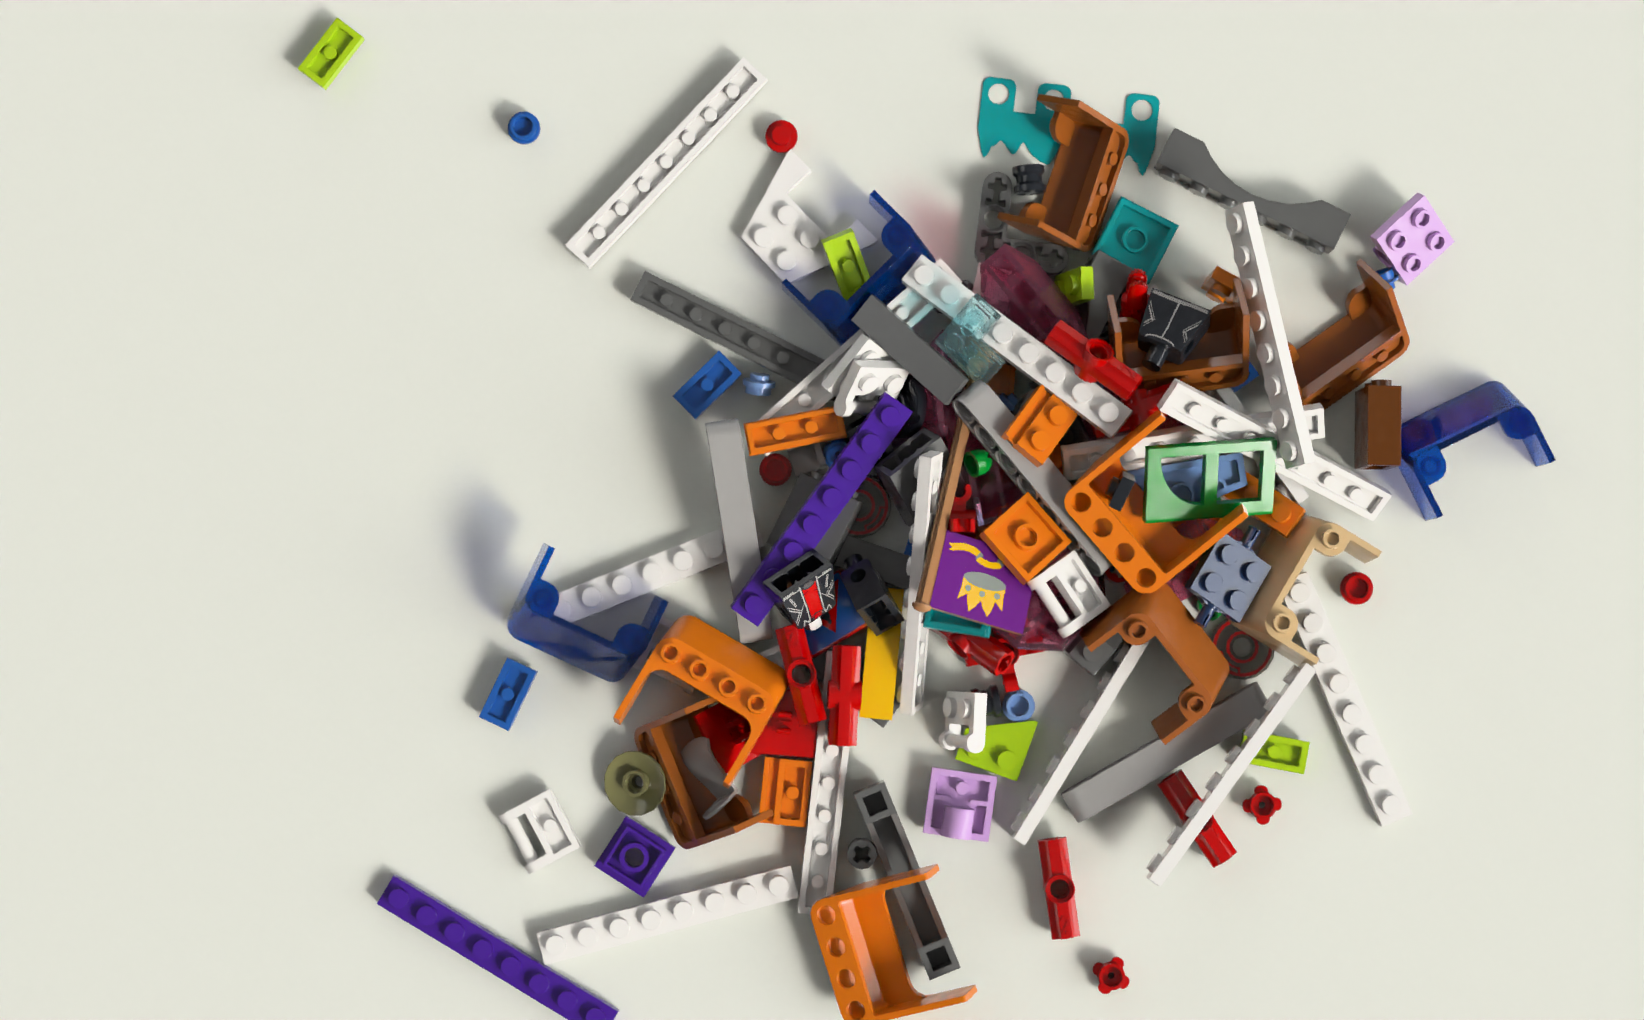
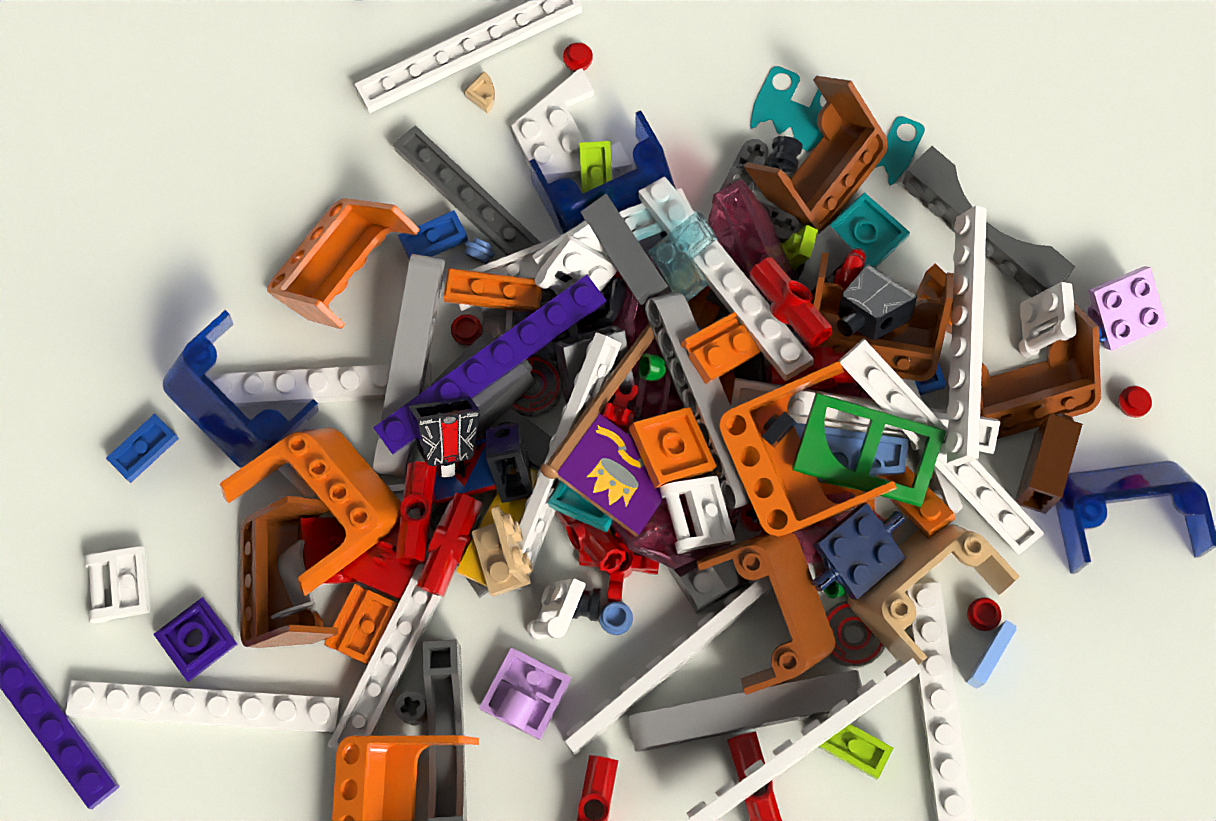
camera: 15 degrees right, 15 degrees down
olive dish [604,751,666,816] -> none
lime wing [955,720,1038,781] -> none
red plate [1242,785,1282,825] -> none
none -> orange windscreen [267,198,420,329]
none -> tan tile [464,71,495,114]
none -> tan bracket [472,506,533,597]
none -> light blue tile [966,620,1017,689]
none -> white plate [1019,282,1076,358]
none -> red plate [1118,386,1152,418]

